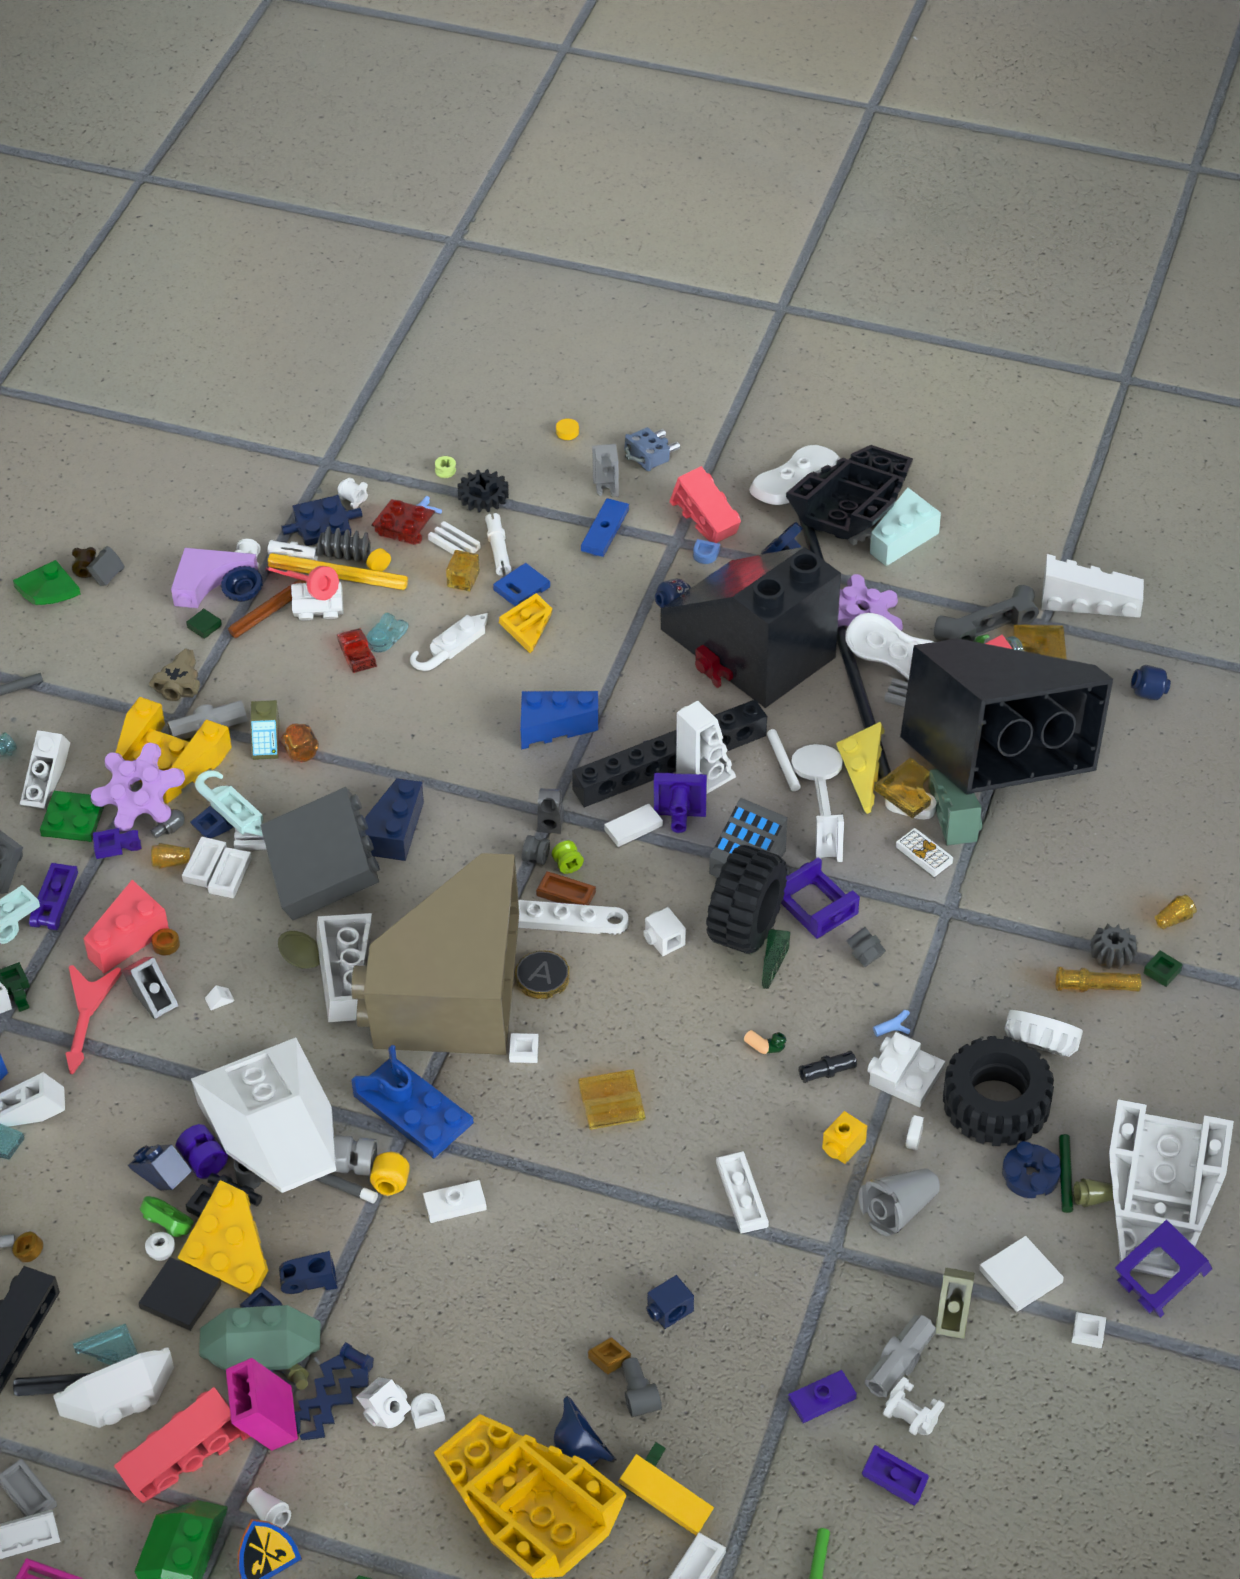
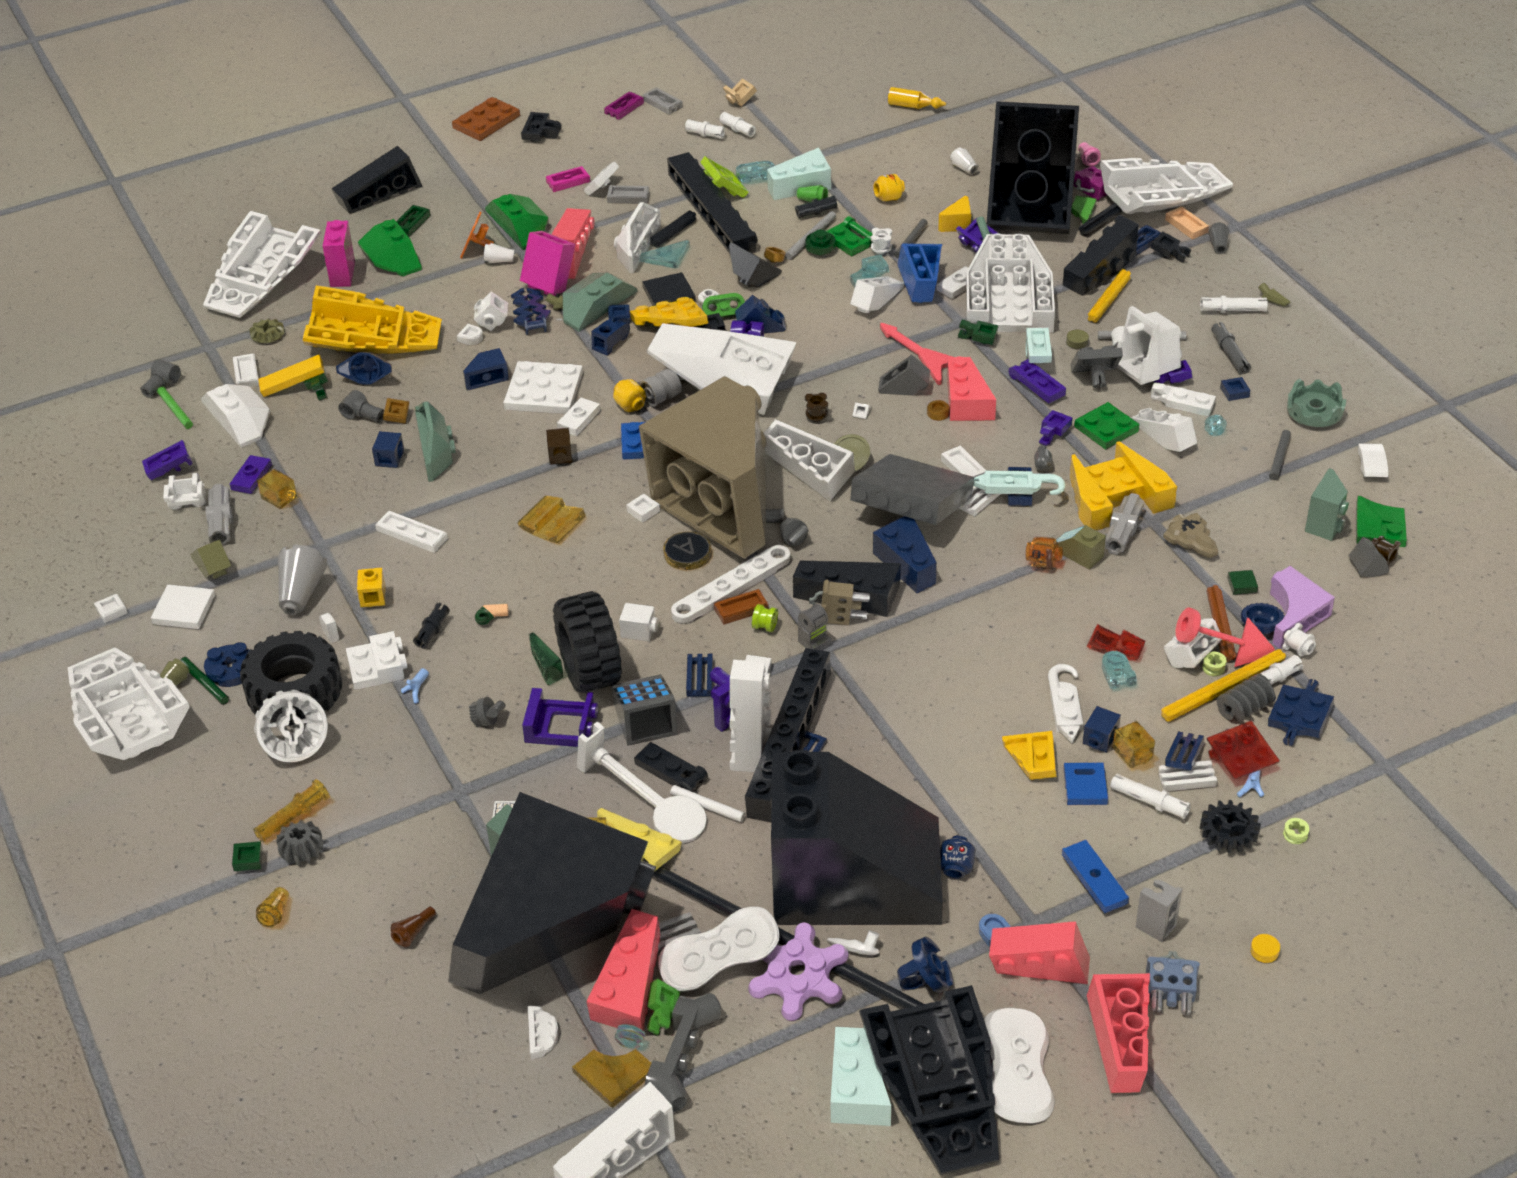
camera: 135 degrees right, 5 degrees down
lavender plate [91,743,185,833] -> none
clear yellow cone [151,843,190,869] -> none
white tile [182,837,227,888] -> none
white brick [337,478,368,509] -> none
yellow tile [366,548,391,572] -> none
blue wedge [520,691,599,750] -> none
dark grey wheel [522,835,550,865] -> none
dark purple window [1115,1219,1212,1318] -> none
dark blue head [1131,665,1171,700] -> none
none -> white wedge [201,384,270,448]
none -> clear yellow brick [257,469,297,509]
none -> reddish brown cone [390,906,436,947]
none -> sand green wedge [415,401,456,482]
none -> dark blue slope [463,348,509,391]
none -> white plate [504,361,583,414]
none -> dark brown brick [546,428,572,465]
none -> black plate [634,742,708,792]
none -> dark blue tile [686,653,713,696]
none -> black slope [729,242,782,287]
none -> black wedge [793,560,901,617]
none -> dark brown brick [805,392,829,422]
none -> dark tan piece [809,580,870,625]
none -> dark blue brick [1082,706,1121,753]
none -> coral wedge [1087,973,1150,1093]
none -> dark blue tile [1165,731,1204,771]
none -> sand green slope [1305,468,1349,541]

